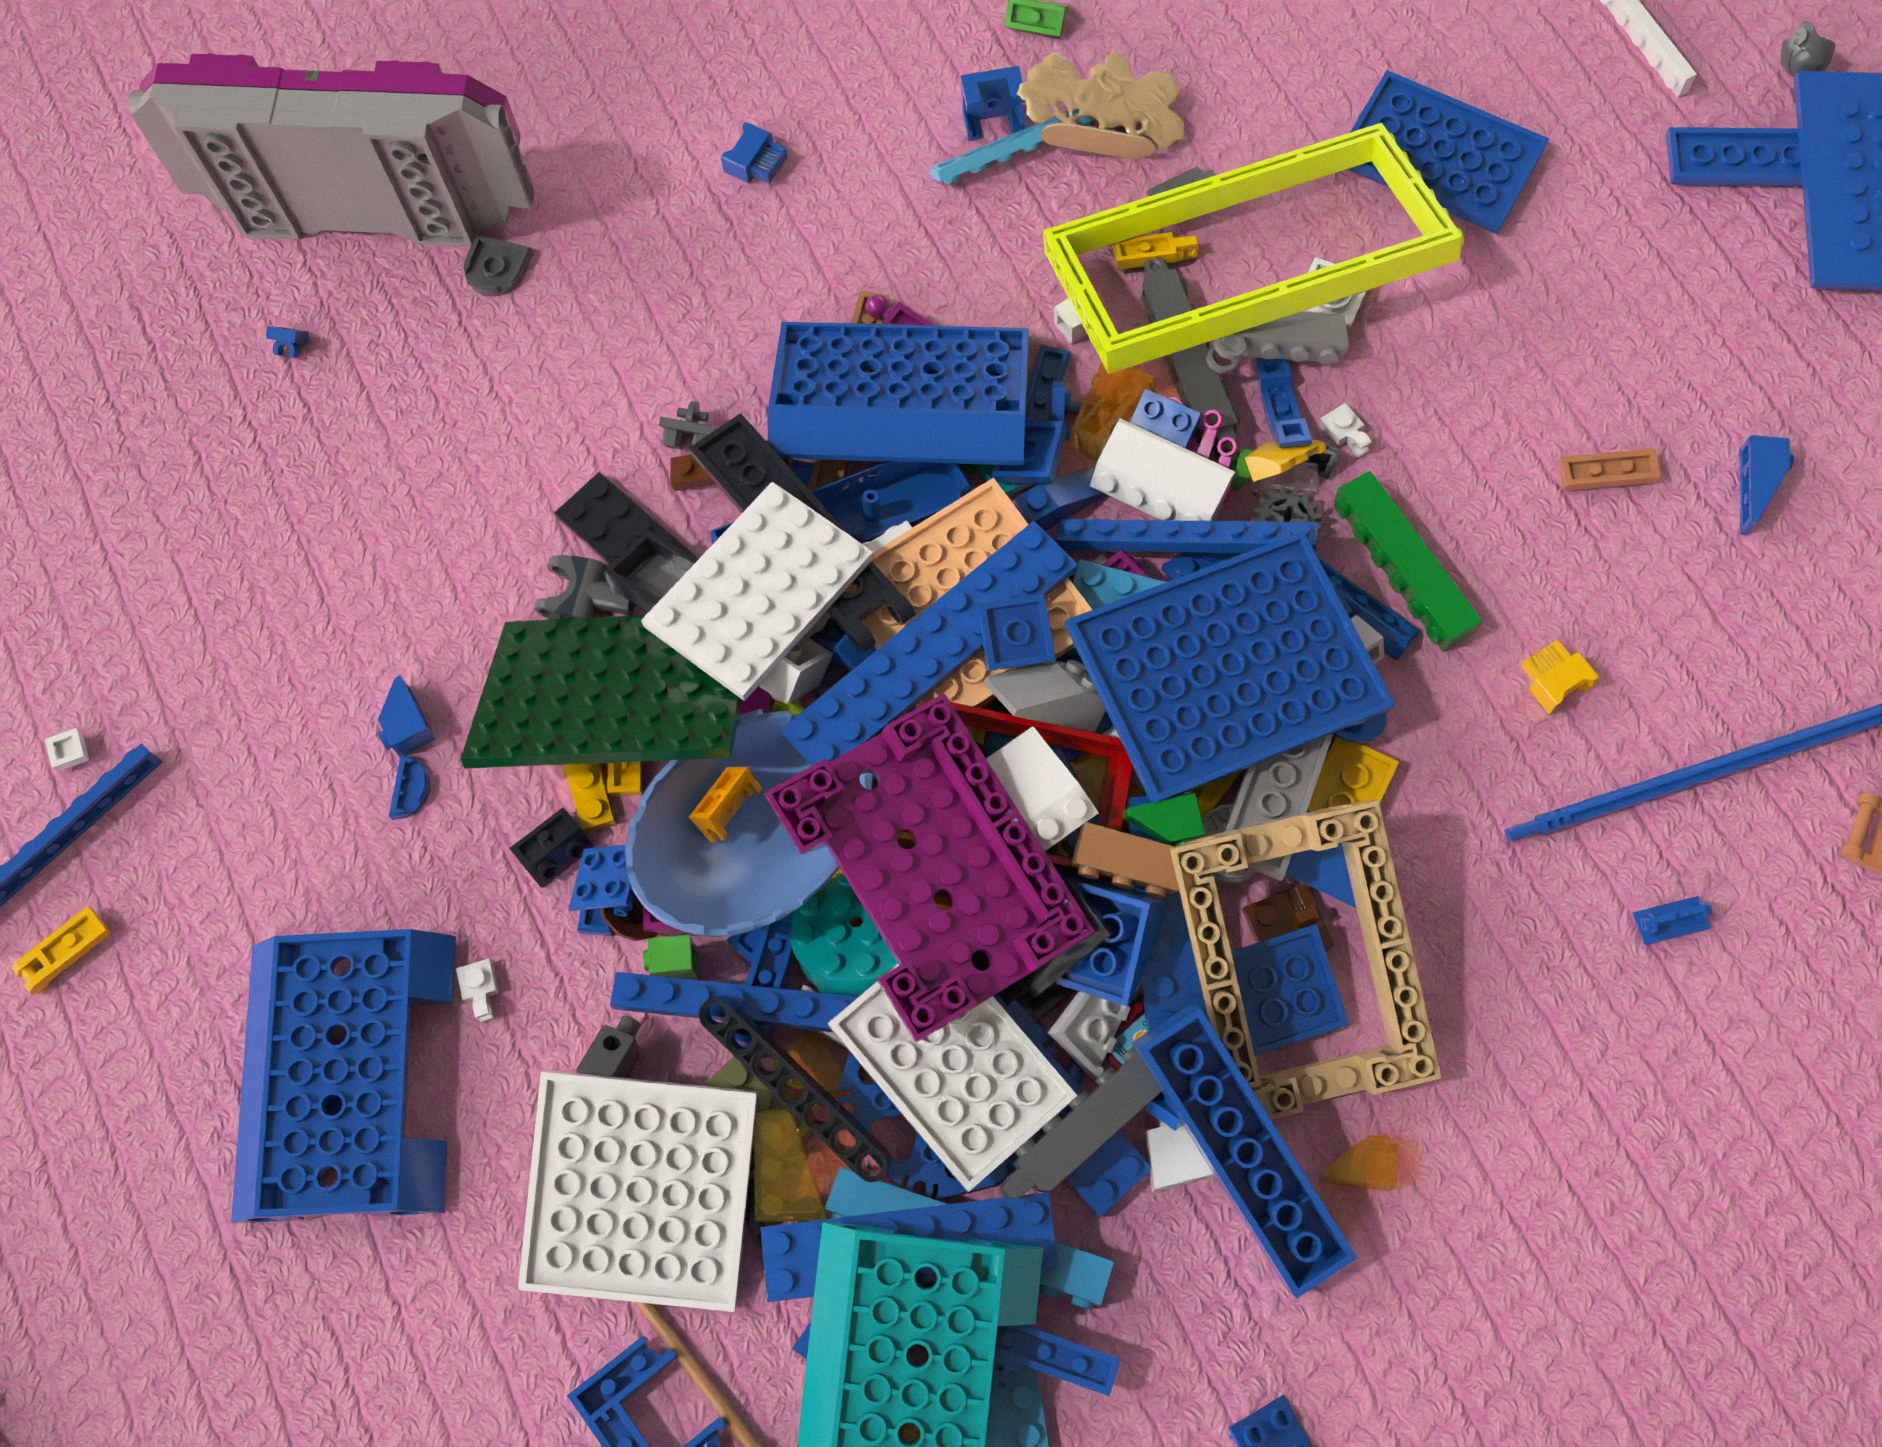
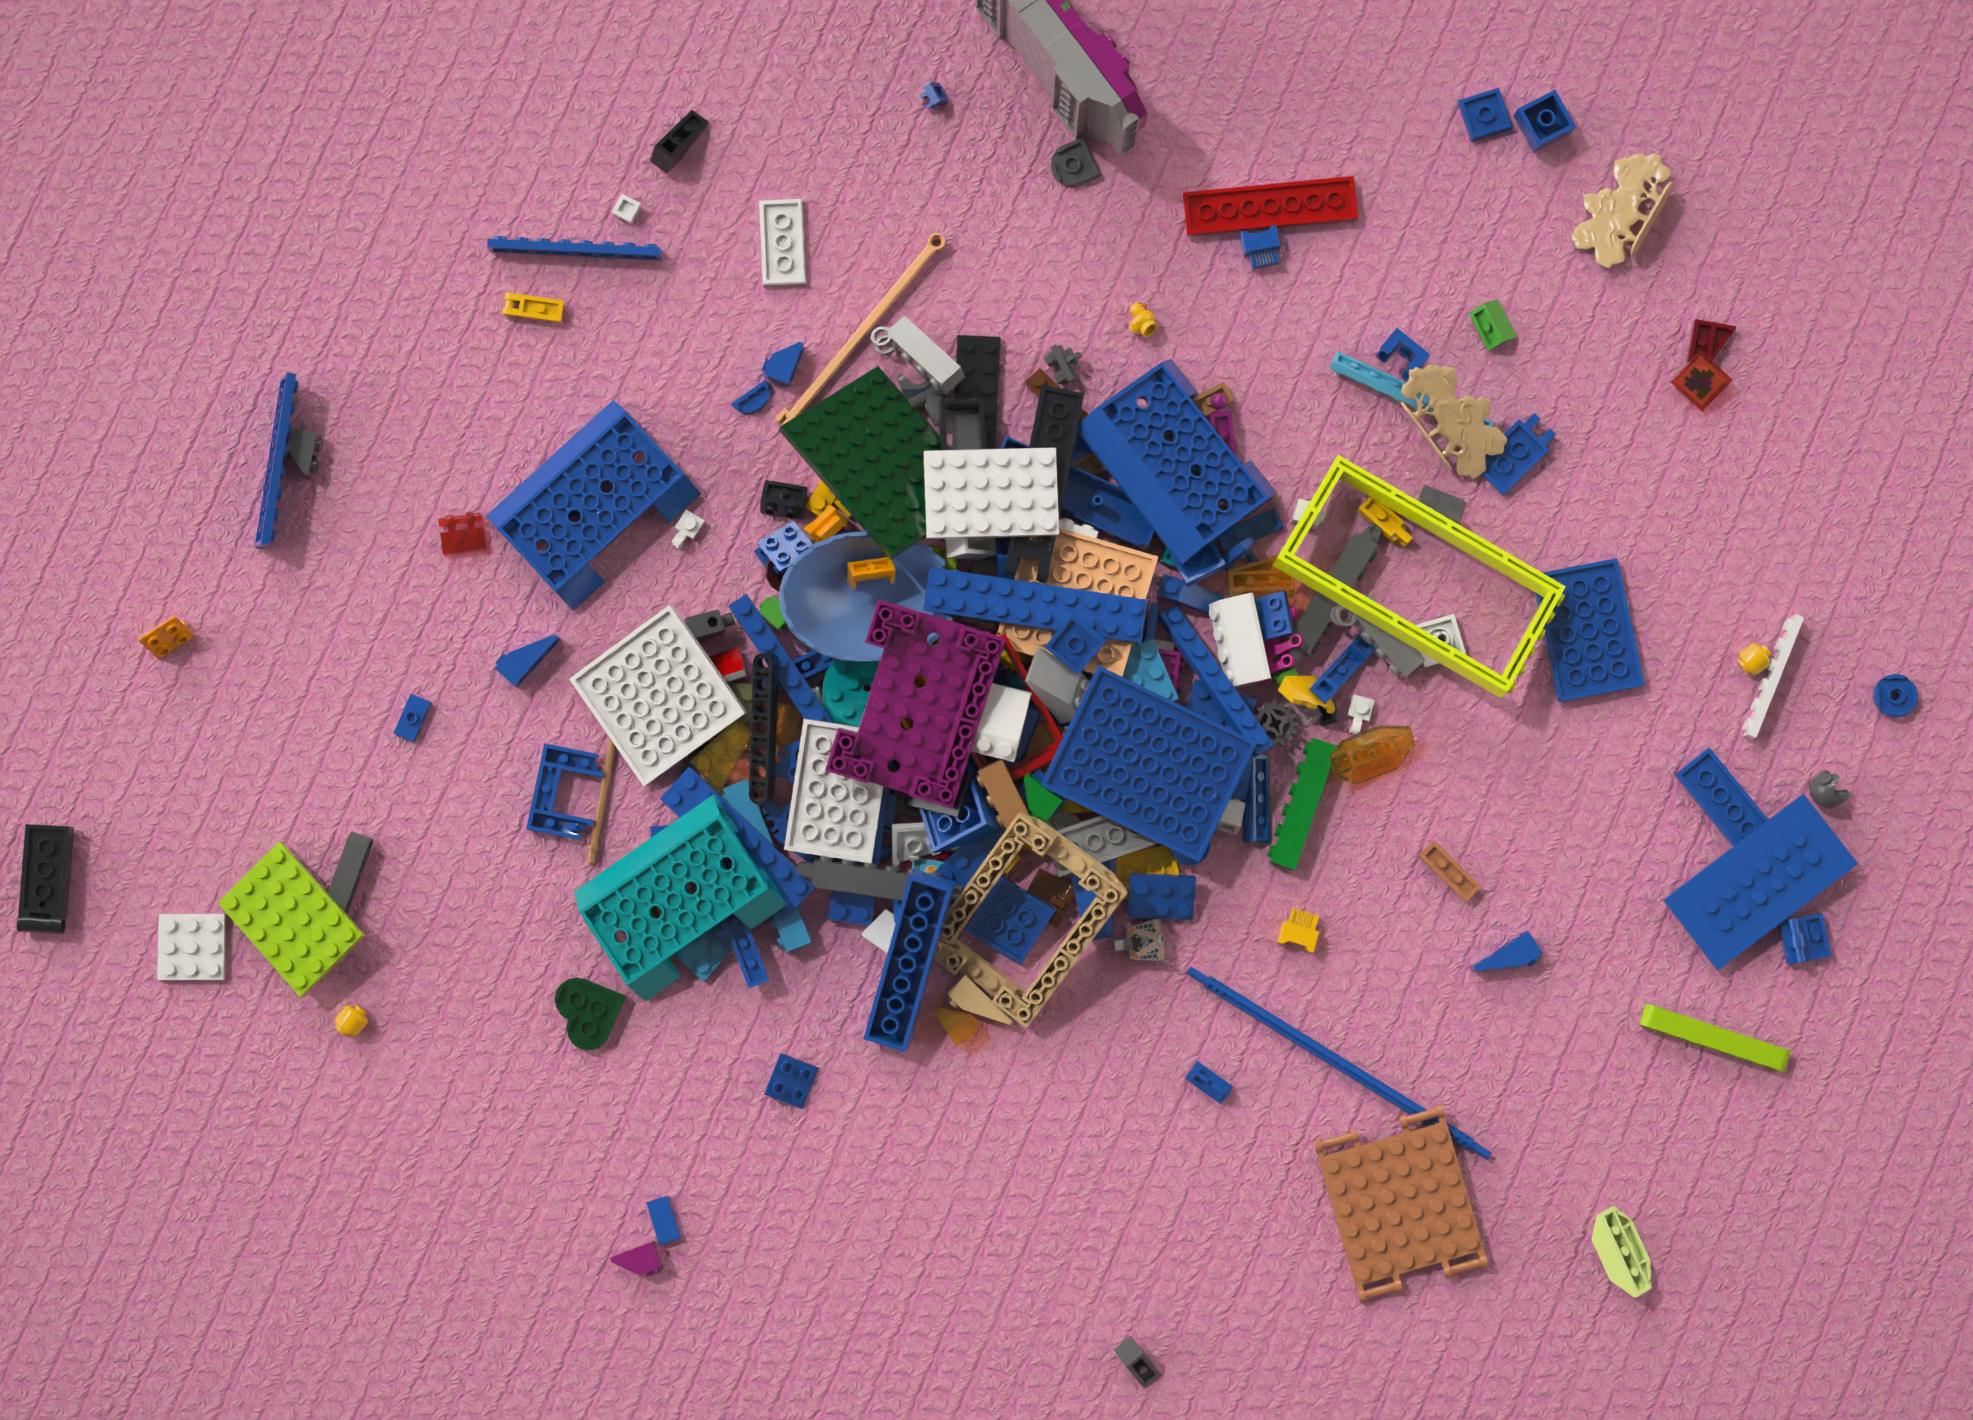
camera: 45 degrees right, 15 degrees up
none -> clear red plate [438,512,487,555]
none -> blue slope [495,634,561,687]
none -> black slope [650,110,709,174]
none -> red tile [709,647,746,682]
none -> white tile [759,199,806,287]
none -> light nougat hinge [775,233,945,425]
none -> light orange piece [804,504,848,543]
none -> hinge [871,315,965,394]
none -> tan slope [947,975,1012,1025]
none -> torso [1114,919,1166,961]
none -> blue plate [1127,873,1196,920]
none -> yellow animal [1129,302,1157,337]
none -> red plate [1182,176,1358,236]
none -> clear yellow wedge [1329,725,1415,785]
none -> blue tile [1481,413,1556,496]
none -> yellow head [1738,643,1772,675]

